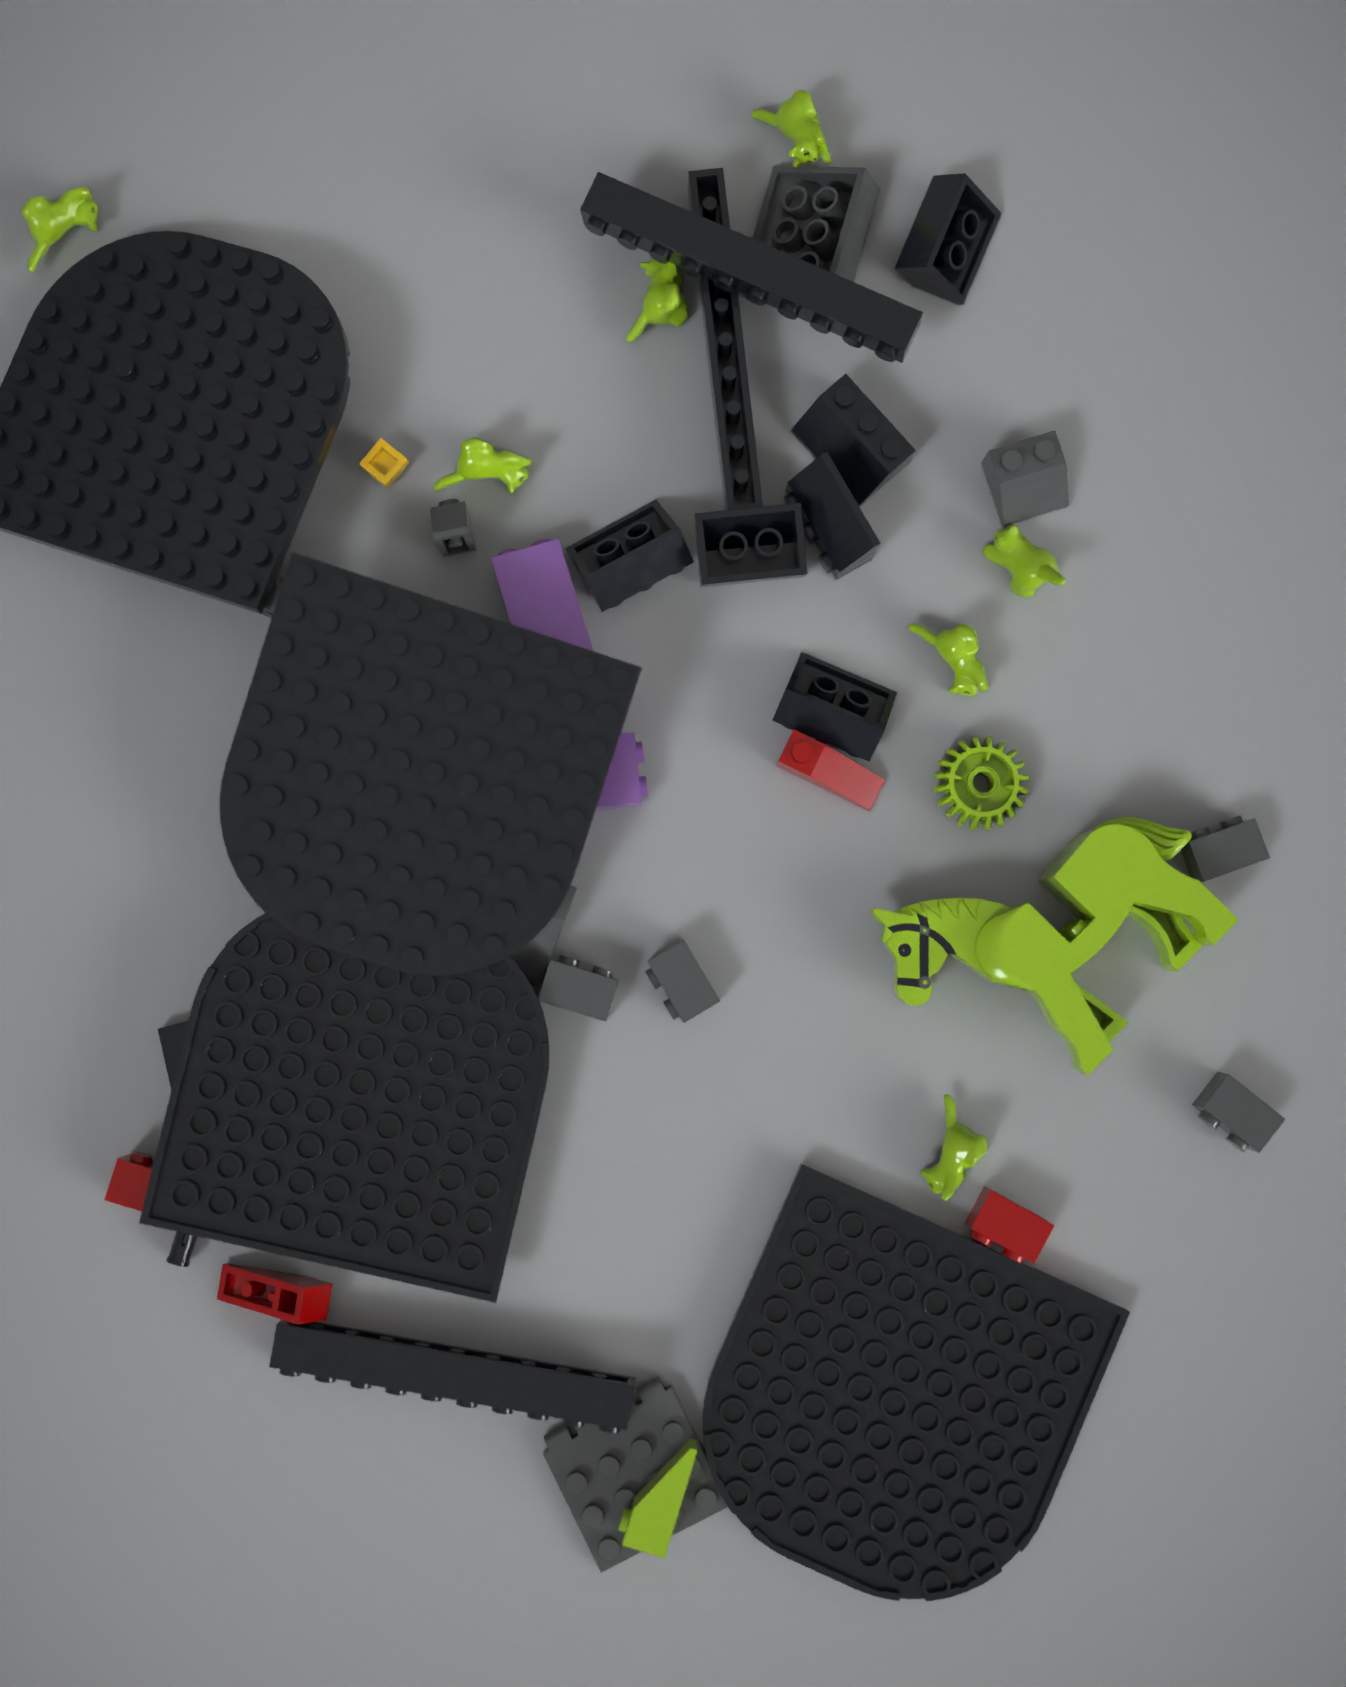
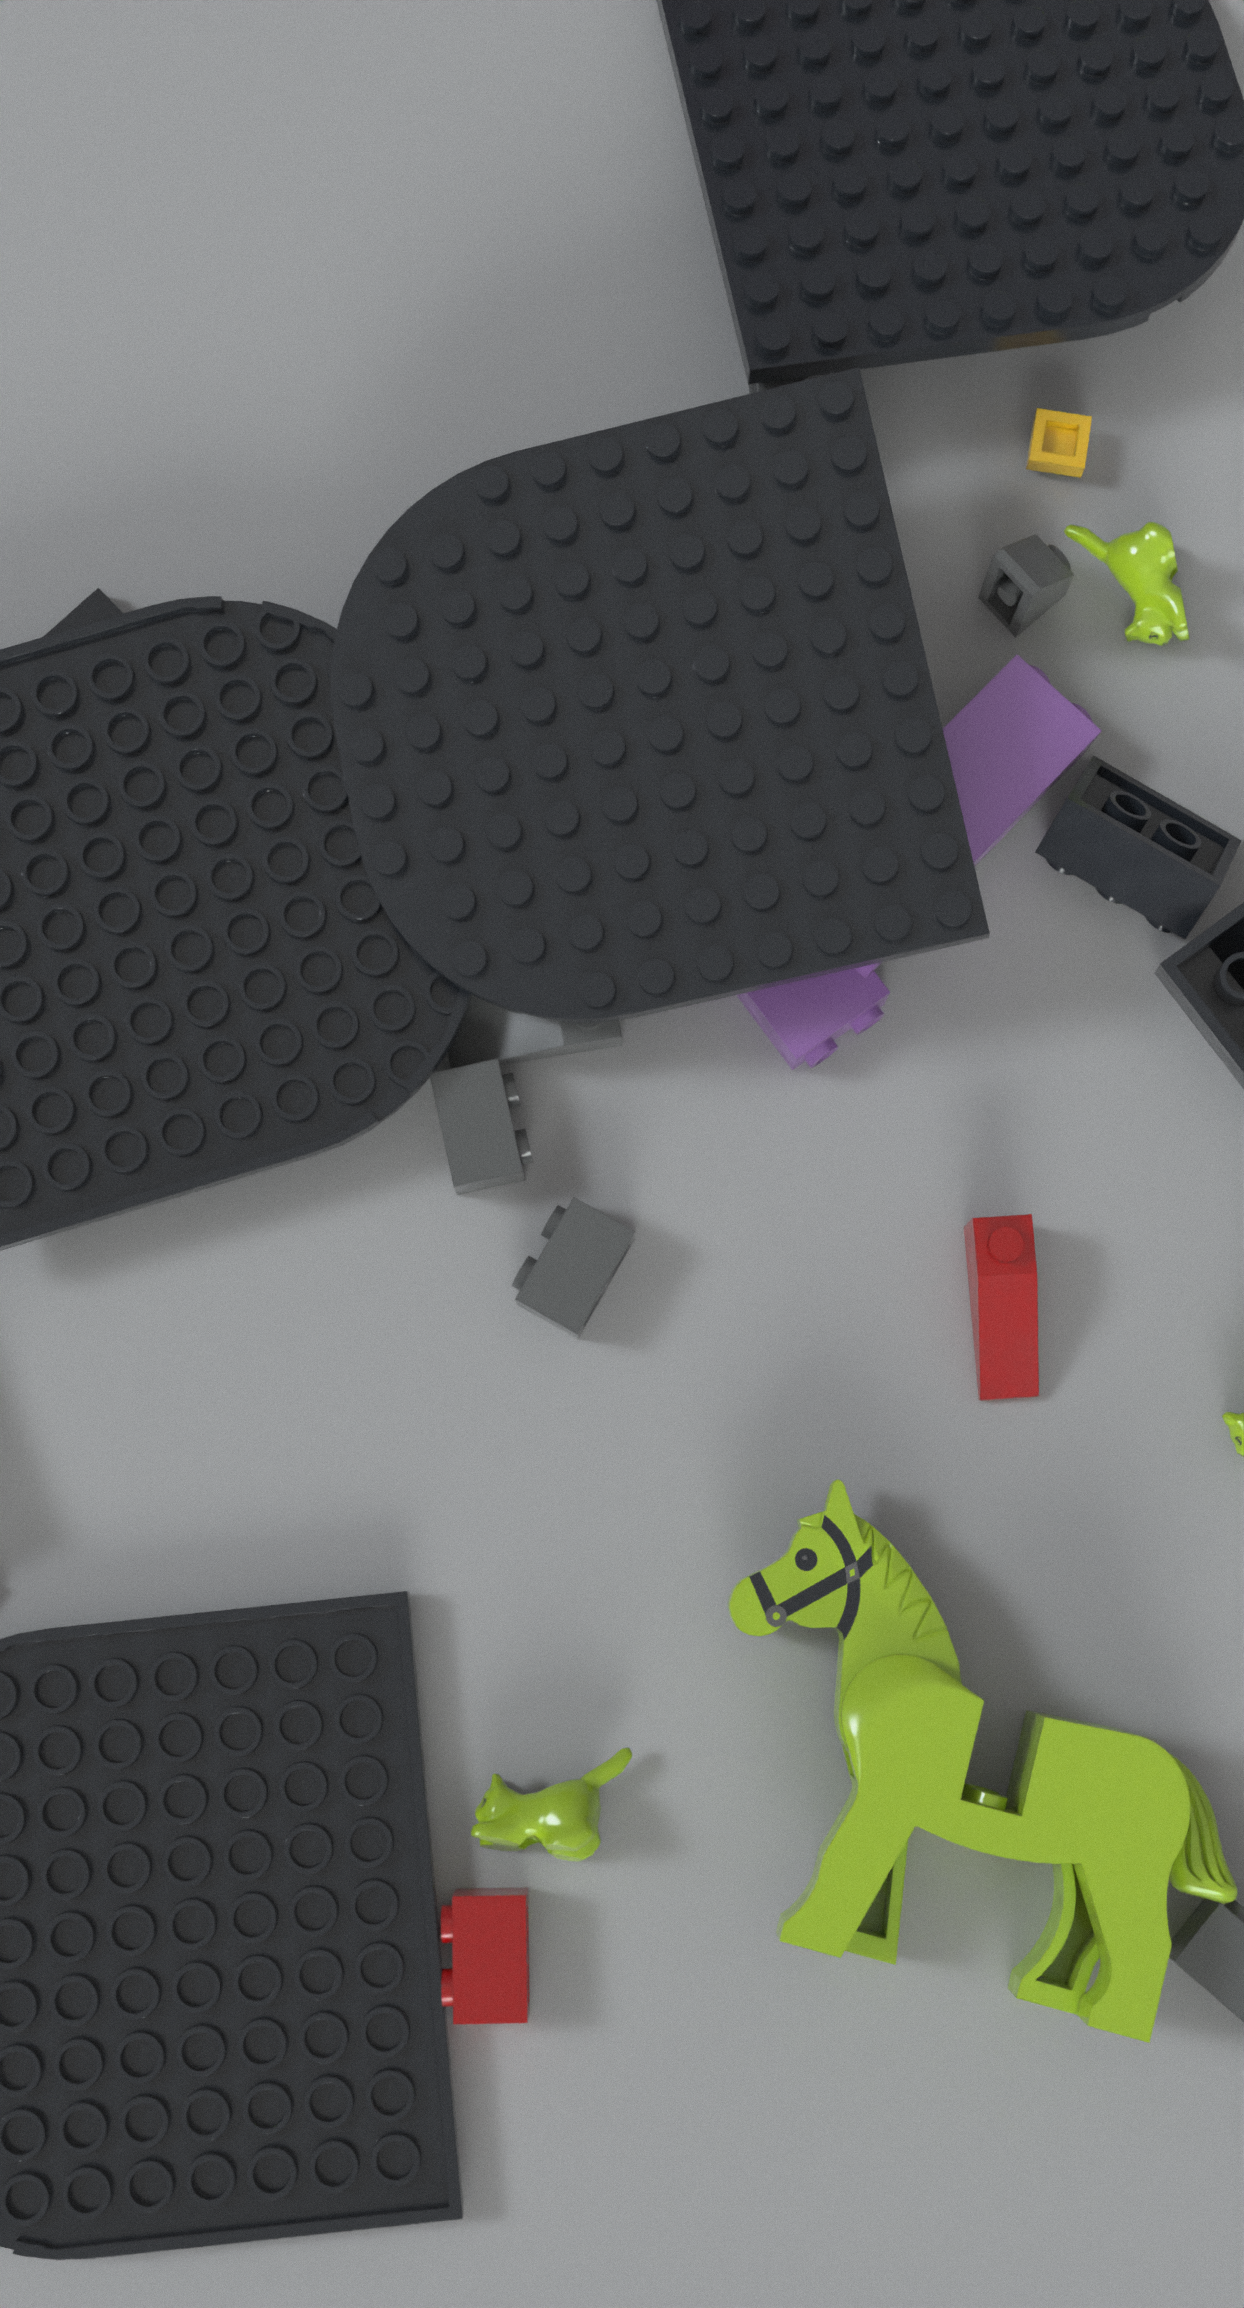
camera: 65 degrees right, 5 degrees down
black slope [772,652,897,762] -> none
lime gear [933,736,1029,831] -> none
dark grey brick [1192,1072,1286,1153] -> none

